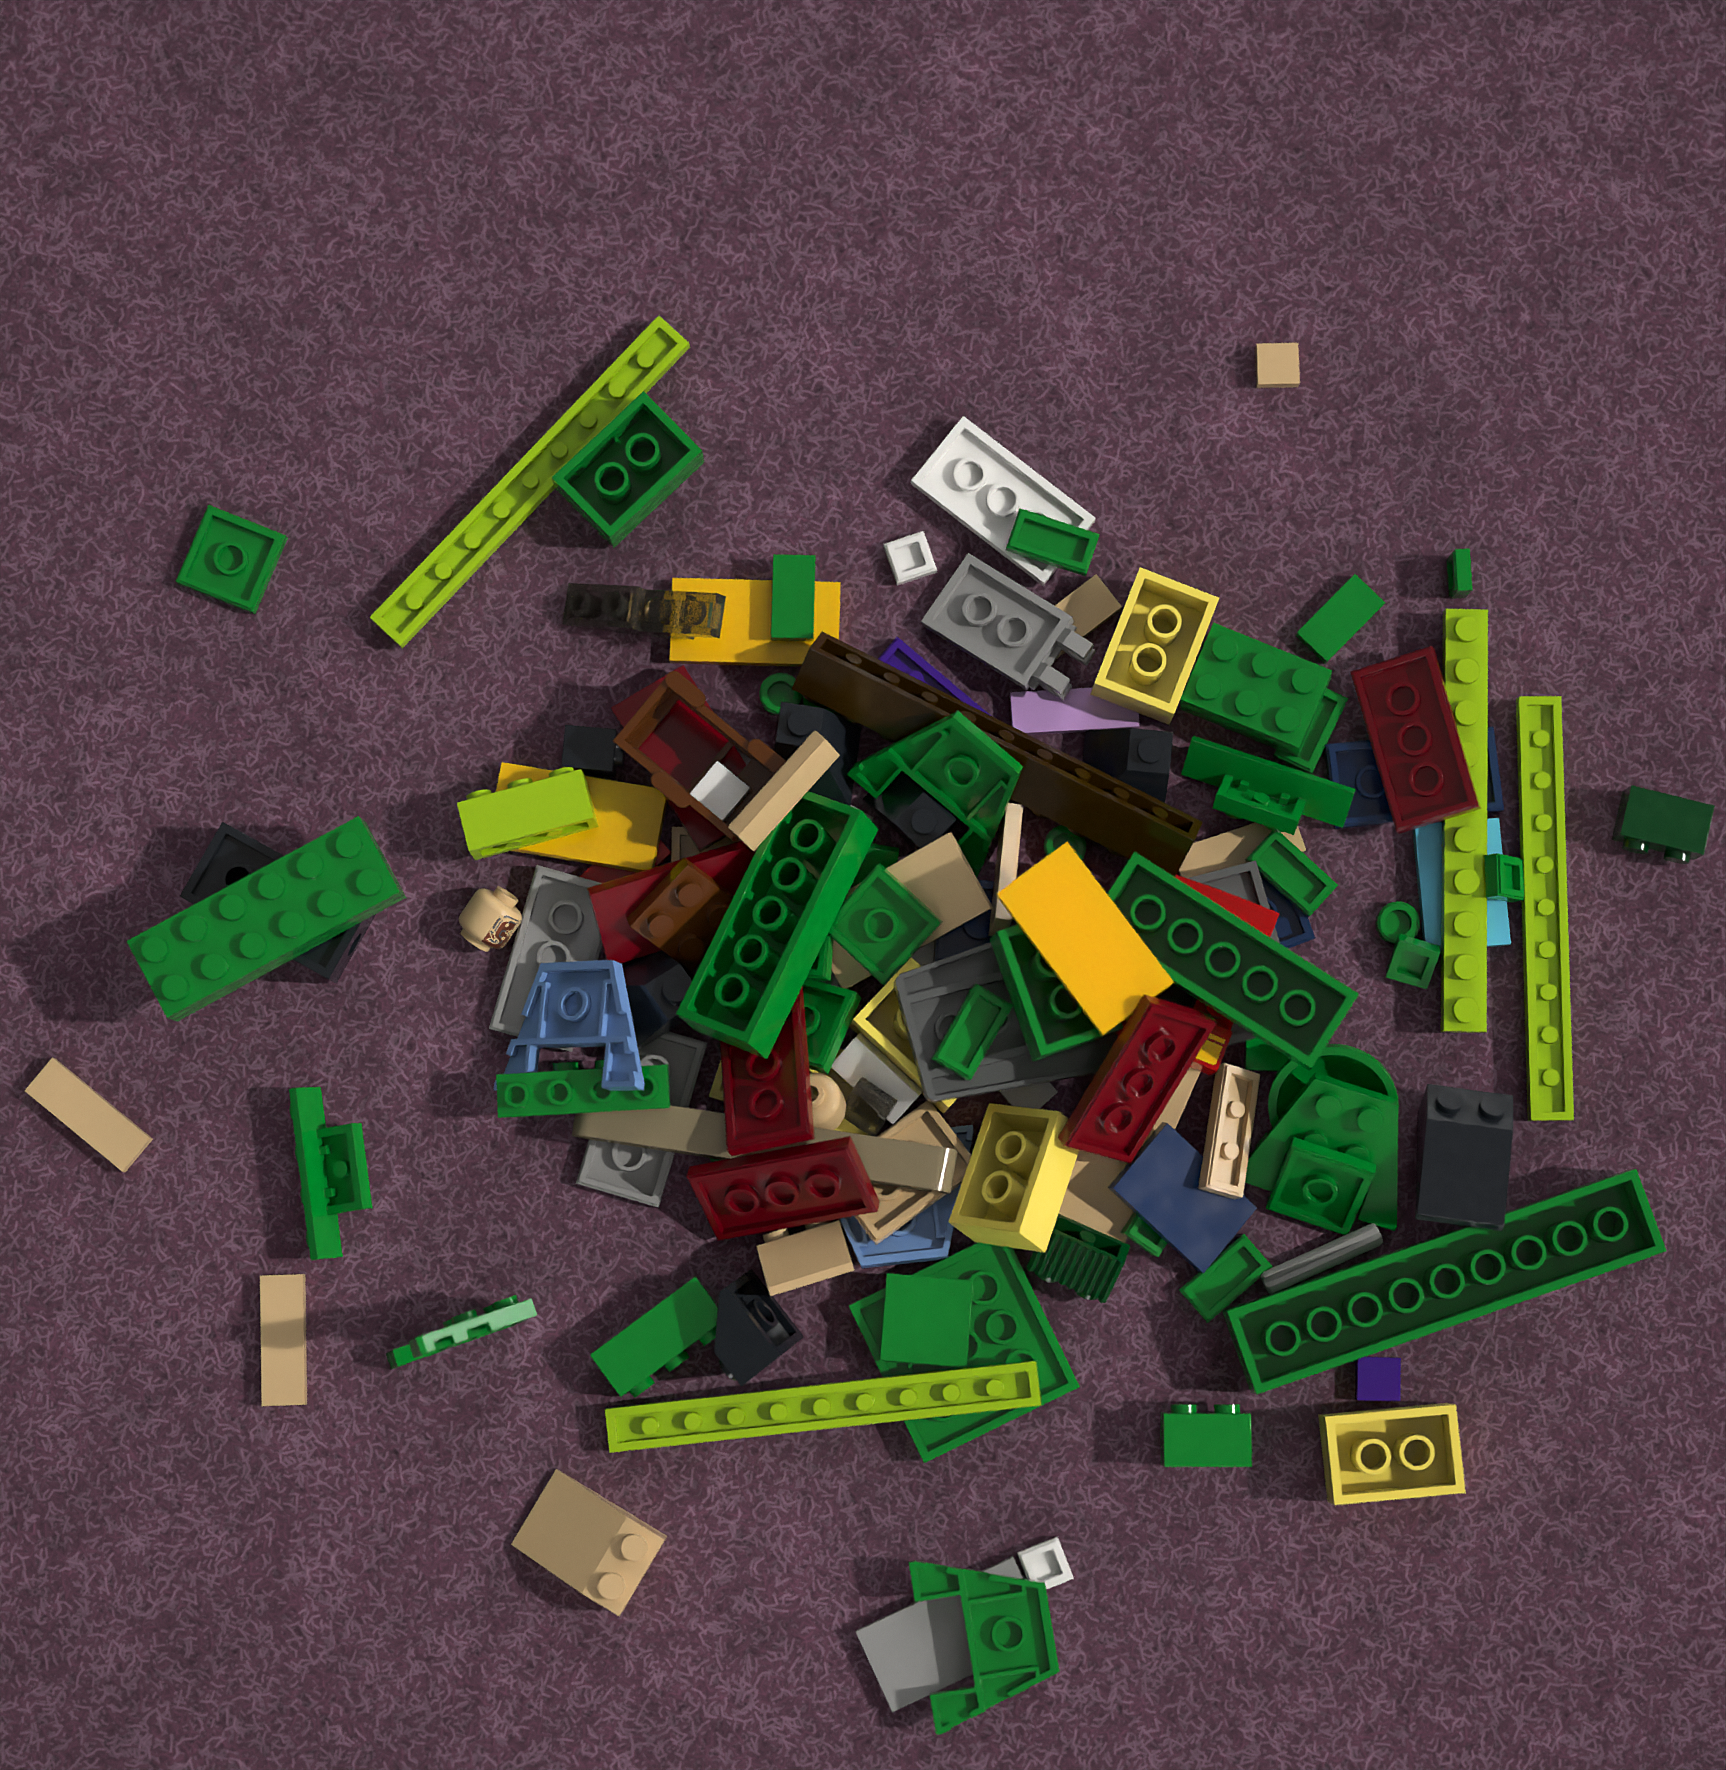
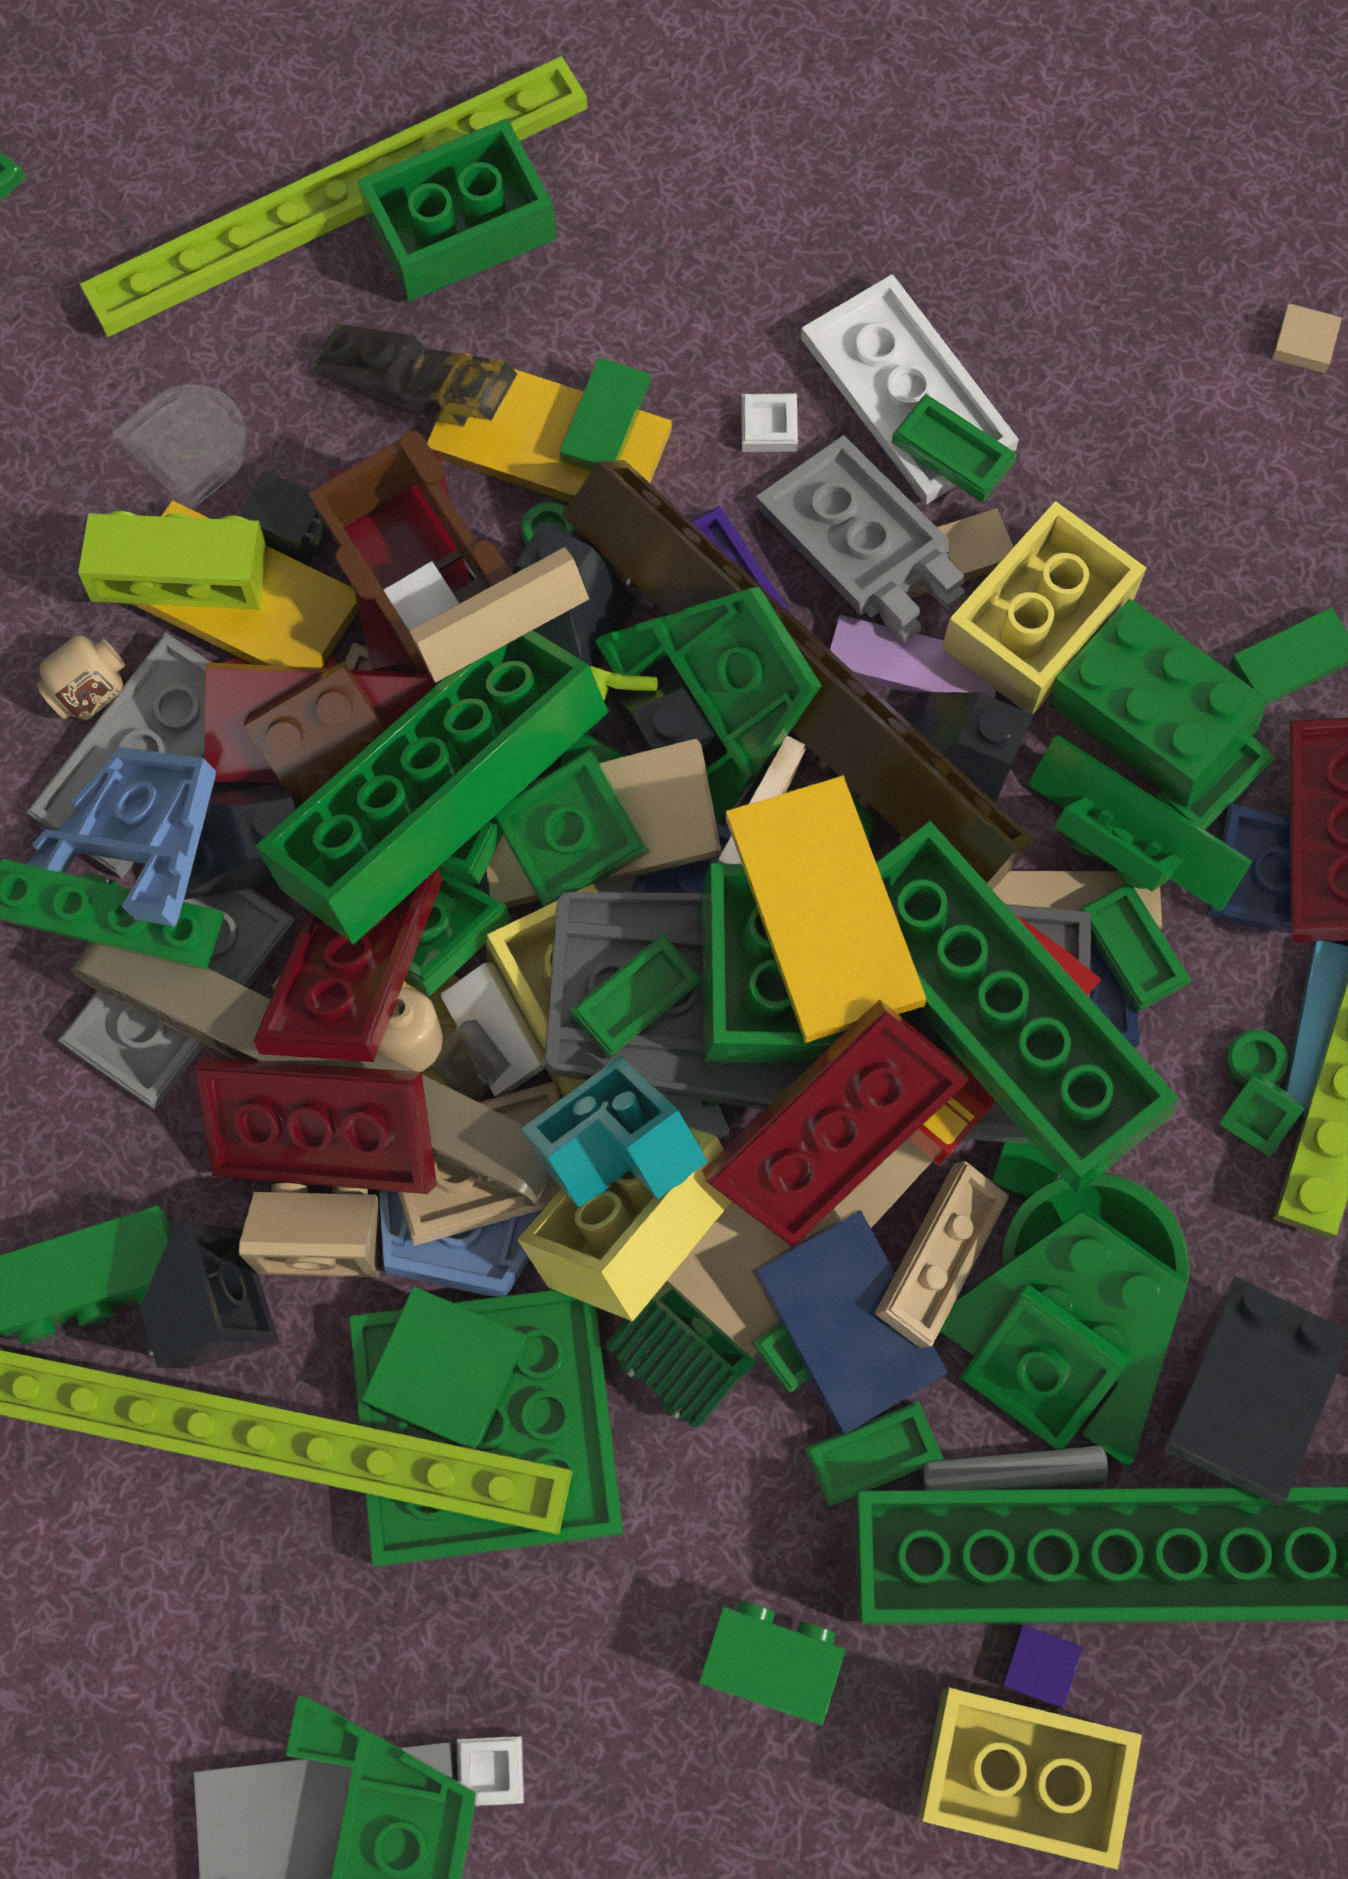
camera: 20 degrees right, 10 degrees down
none -> clear tile [112,384,247,510]
none -> teal brick [521,1056,708,1207]
none -> lime hand [590,666,658,700]

